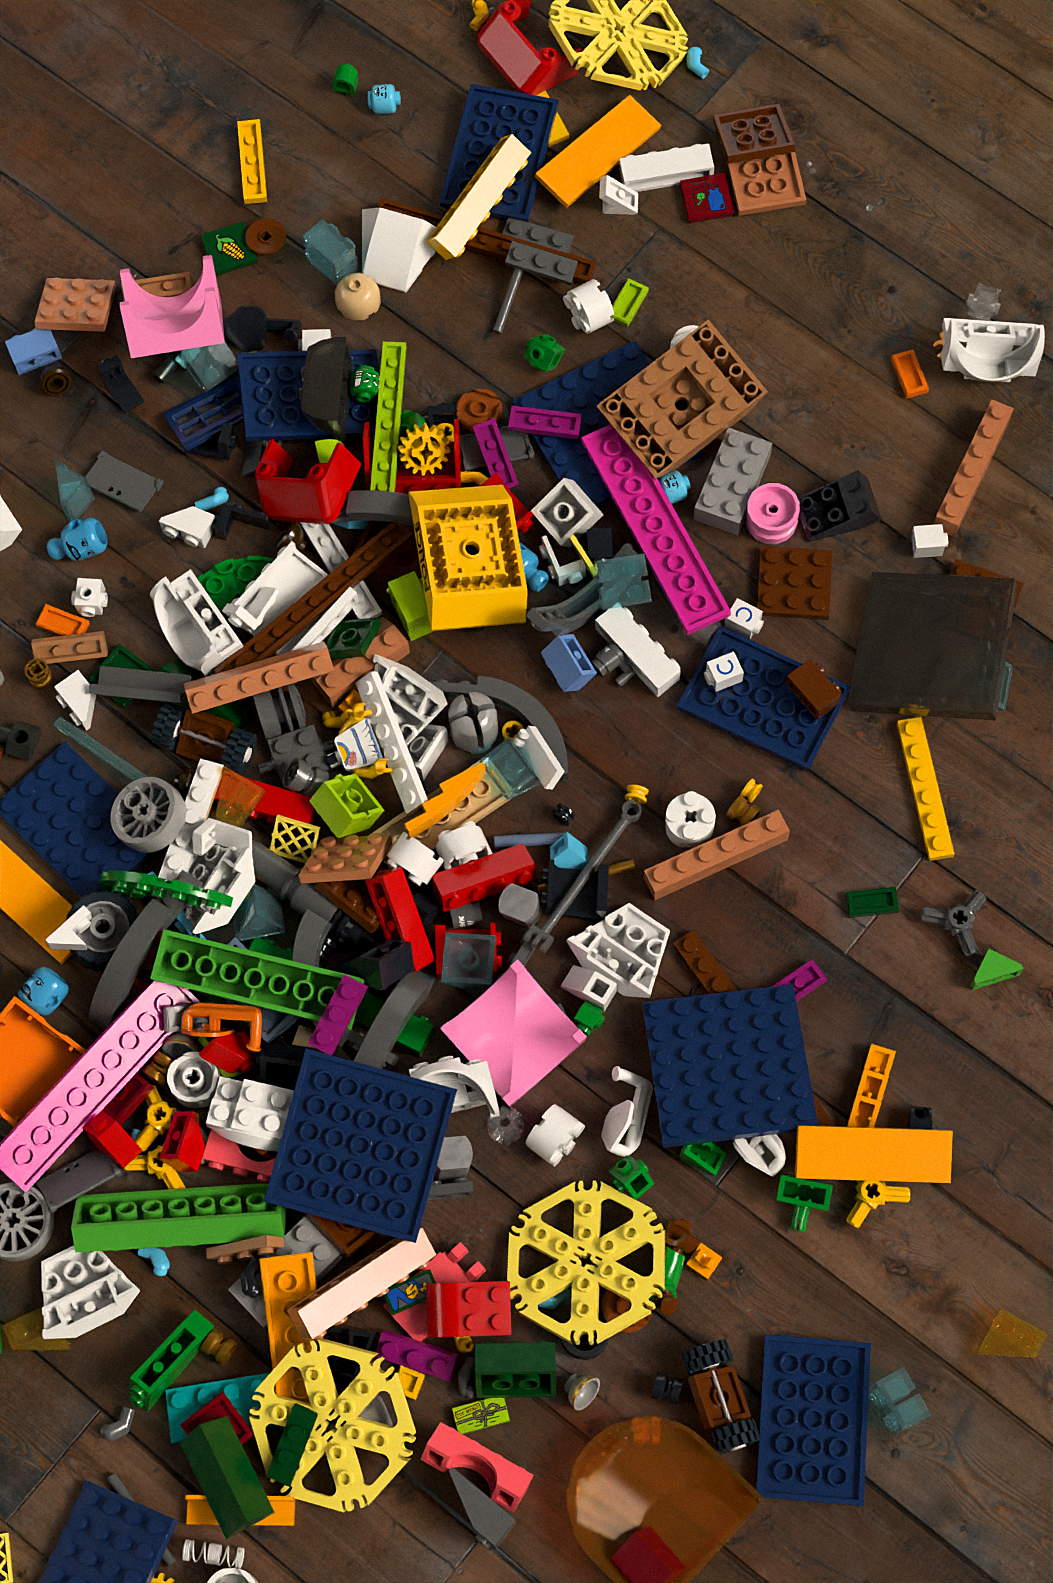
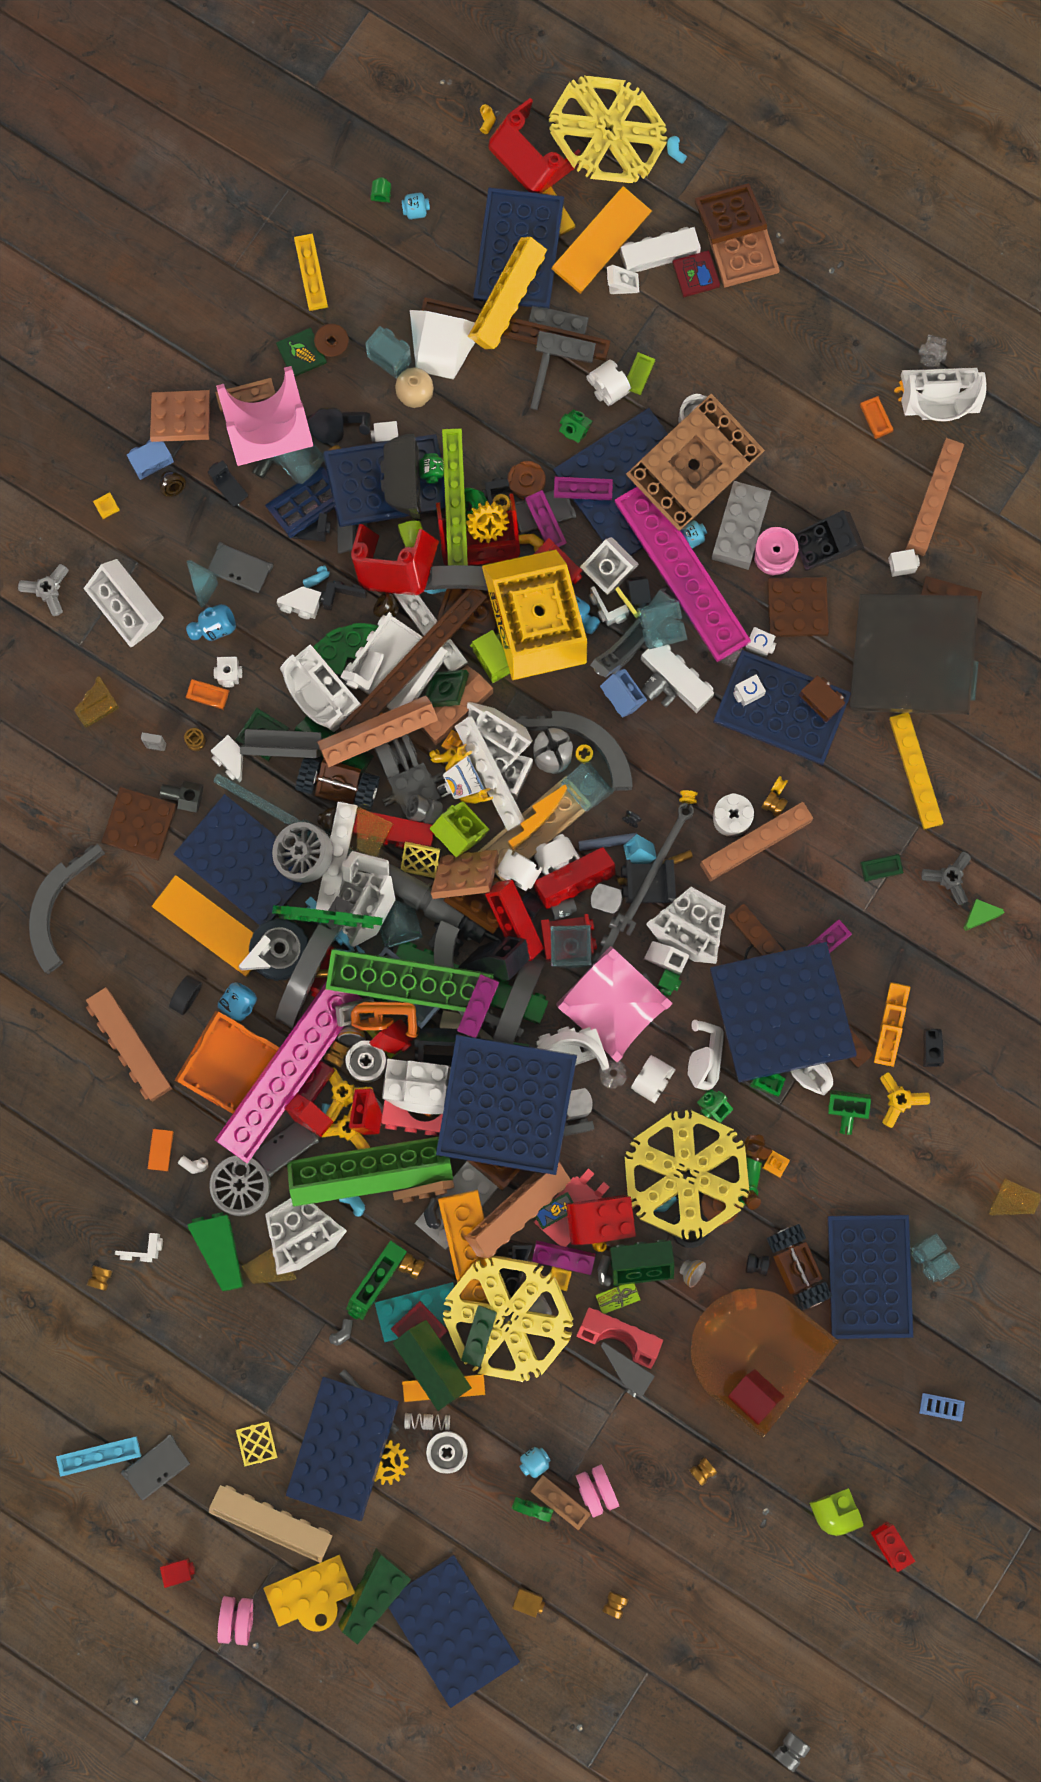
camera: 10 degrees left, 10 degrees up
medium nougat plate [31,631,108,664] -> none
white hinge [513,726,565,790] -> none
light orange tile [795,1125,953,1183] -> none

